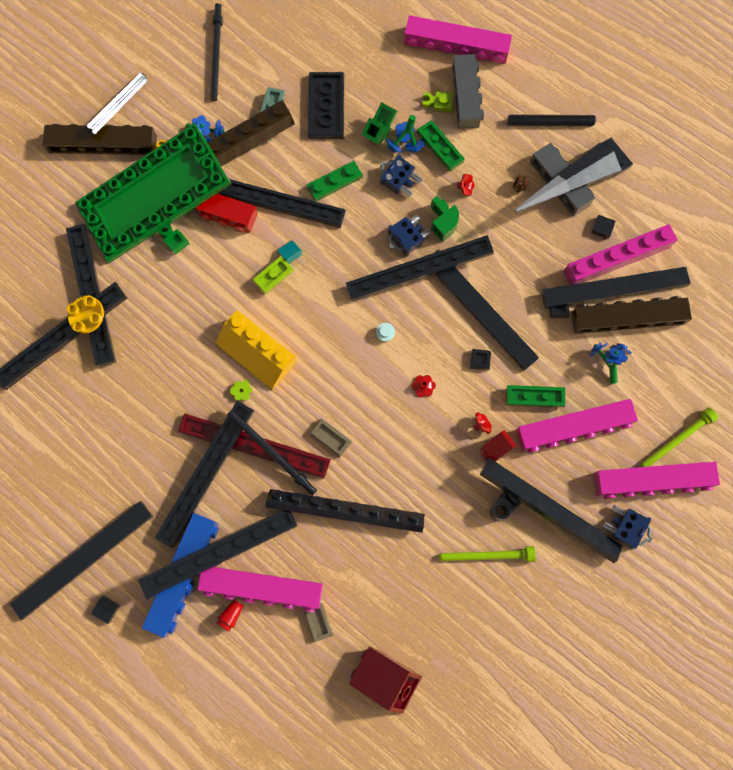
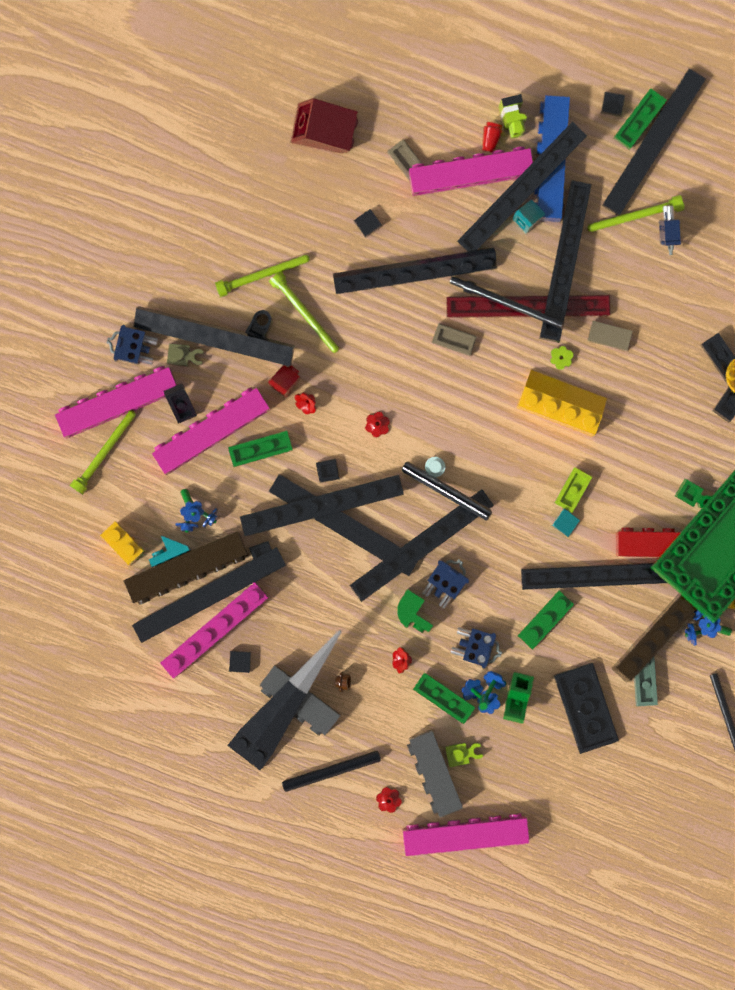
camera: 160 degrees right, 10 degrees up
none -> yellow brick [100,521,146,566]
none -> teal slope [148,536,191,567]
none -> black plate [163,383,197,424]
none -> olive plate [167,343,204,367]
none -> black plate [240,475,404,537]
none -> lime piece [269,271,339,353]
none -> black tile [354,209,382,238]
none -> red plant [376,787,402,813]
none -> black axle [402,462,492,521]
none -> lime hips [498,94,527,139]
none -> teal slope [512,200,545,234]
none -> lime piece [587,195,685,232]
none -> dark tan tile [587,321,633,351]
none -> green plate [614,88,667,150]
none -> dark blue piece [659,205,681,255]

